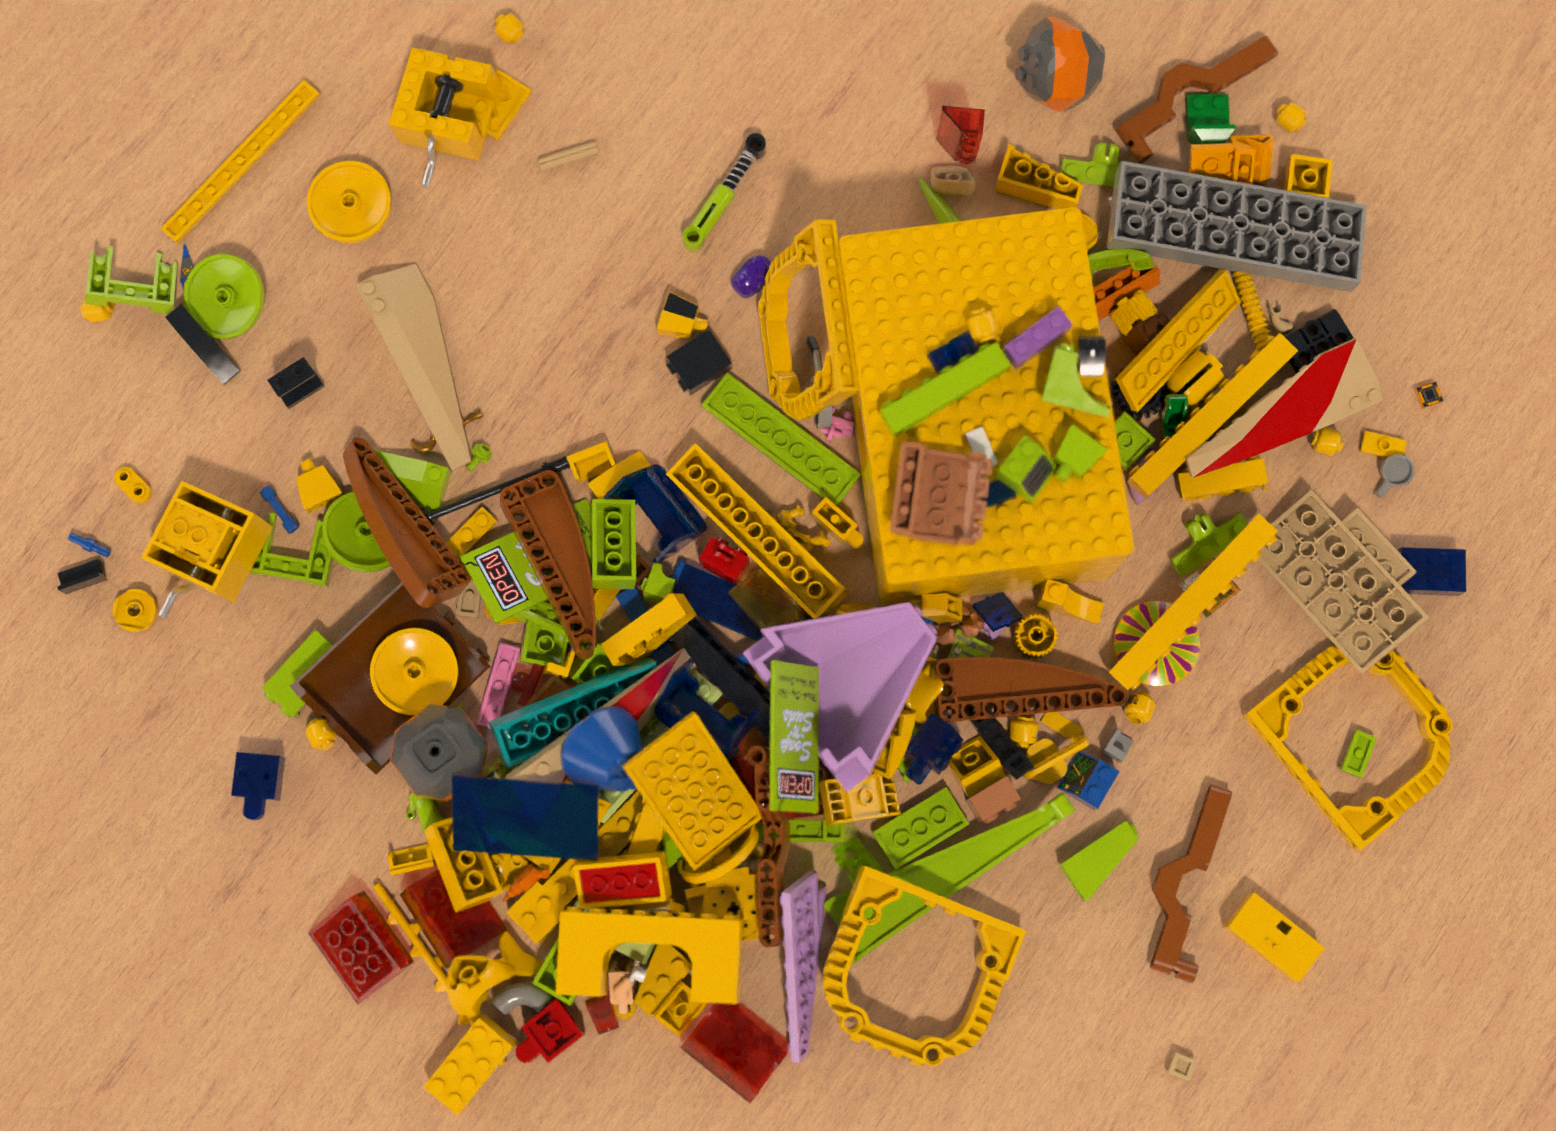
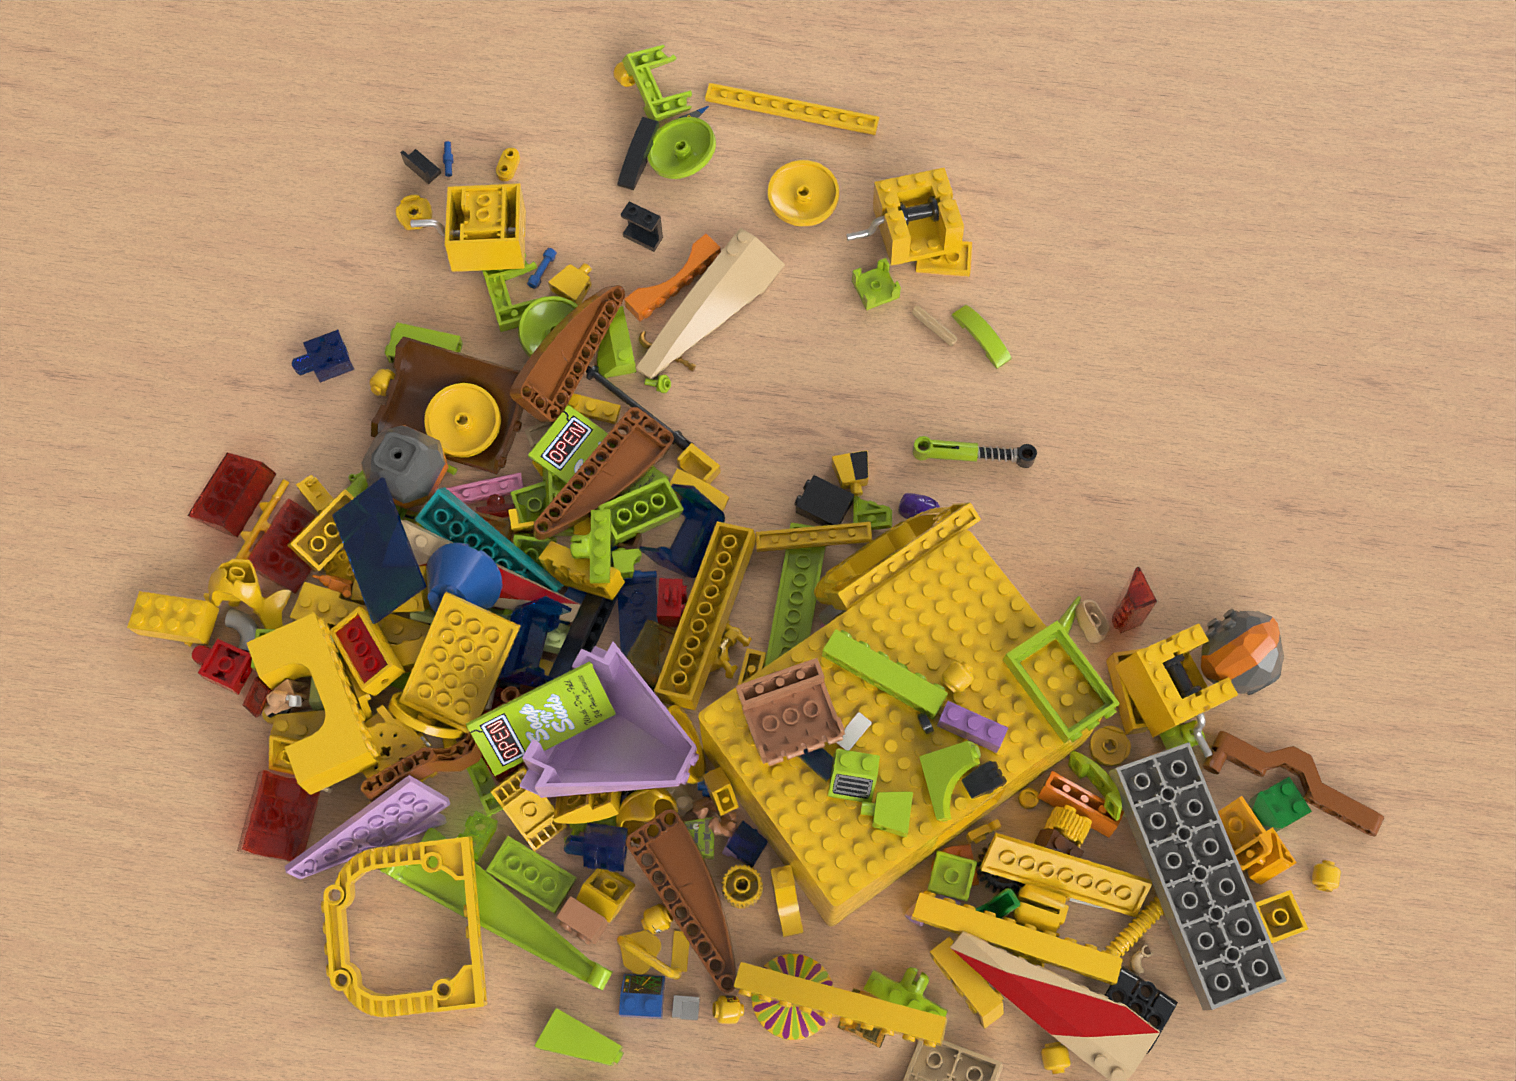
camera: 65 degrees right, 10 degrees down
yellow head [494,13,525,44] -> none
clear blue slope [927,331,979,375] -> none
black slope [964,706,1034,780] -> none
none -> lime plate [570,509,611,584]
none -> orange arch [624,234,721,322]
none -> yellow tile [756,522,872,552]
none -> lime panel [852,258,901,311]
none -> lime wing [853,496,892,530]
none -> black tile [917,712,934,734]
none -> lime slope [951,305,1012,369]
none -> lime door [1003,620,1120,743]
none -> yellow piece [1115,623,1238,758]

